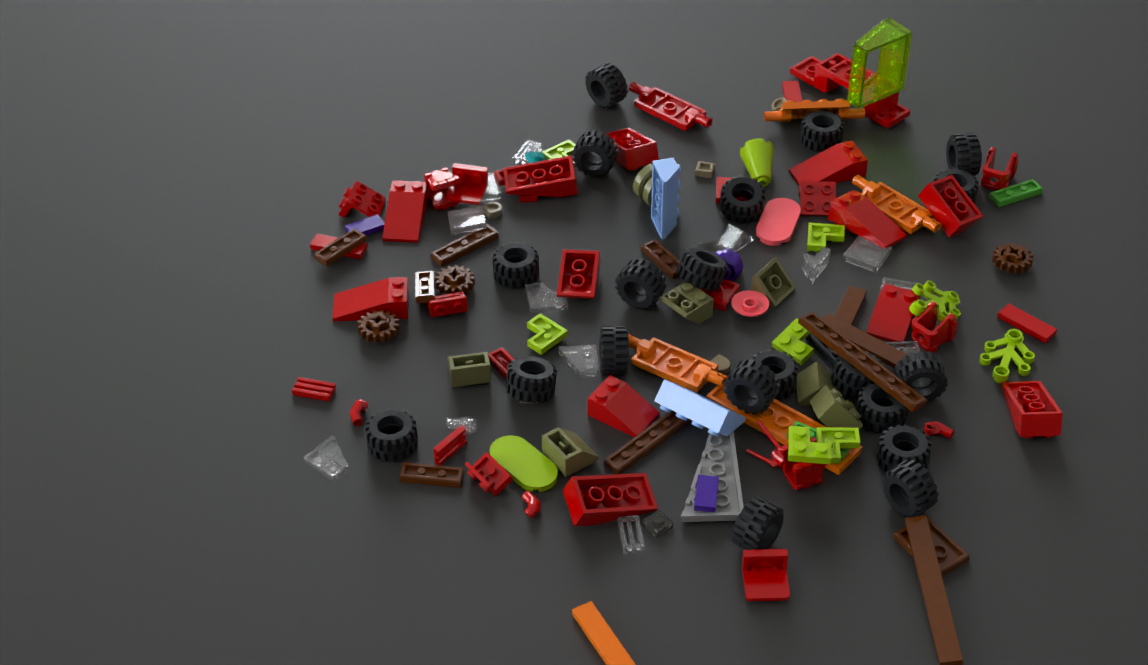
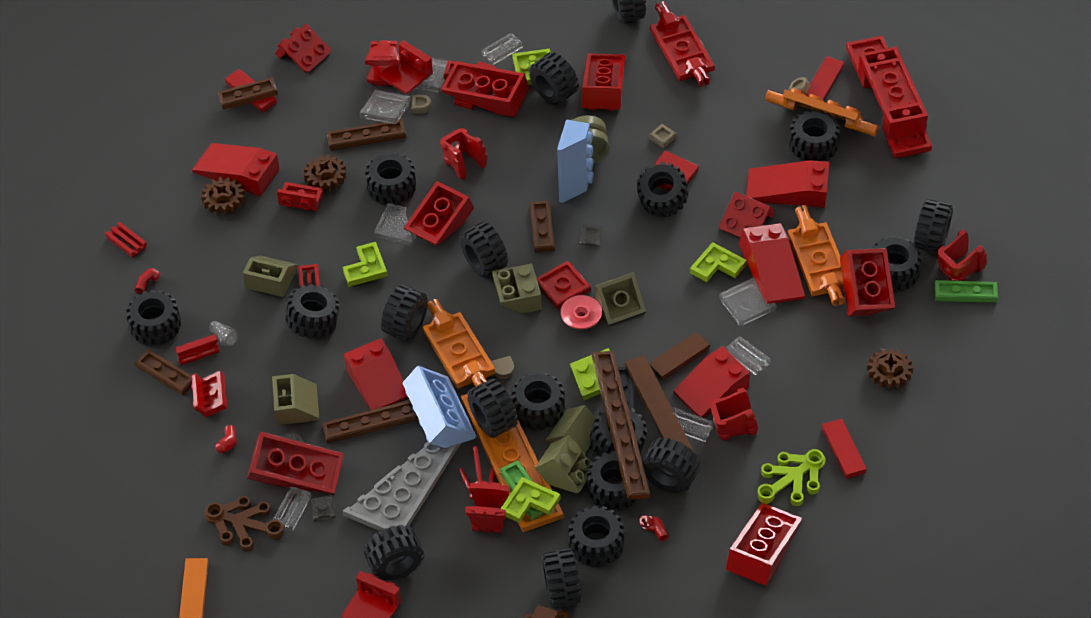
camera: 30 degrees right, 10 degrees up
clear wing [304,435,349,481] -> none
tile [345,214,385,236] -> none
red slope [382,180,429,243] -> none
tile [415,271,435,304] -> none
lime tile [490,435,558,492] -> none
teal plate [525,151,546,163] -> none
clear wing [559,344,599,378] -> none
black tyre [676,247,728,290] -> none
dark purple tile [694,475,719,513] -> none
dark purple plant [715,249,744,281] -> none
clear slope [717,224,754,252] -> none
lime cone [740,138,774,187] -> none
coral tile [756,198,801,246] -> none
lime plate [788,426,831,464] -> none
clear slope [801,247,830,283] -> none
clear neon green windscreen [847,17,912,109] -> none
lime plant [909,280,961,322] -> none
none -> reddish brown plant [204,496,284,551]
none -> red piece [440,128,488,180]

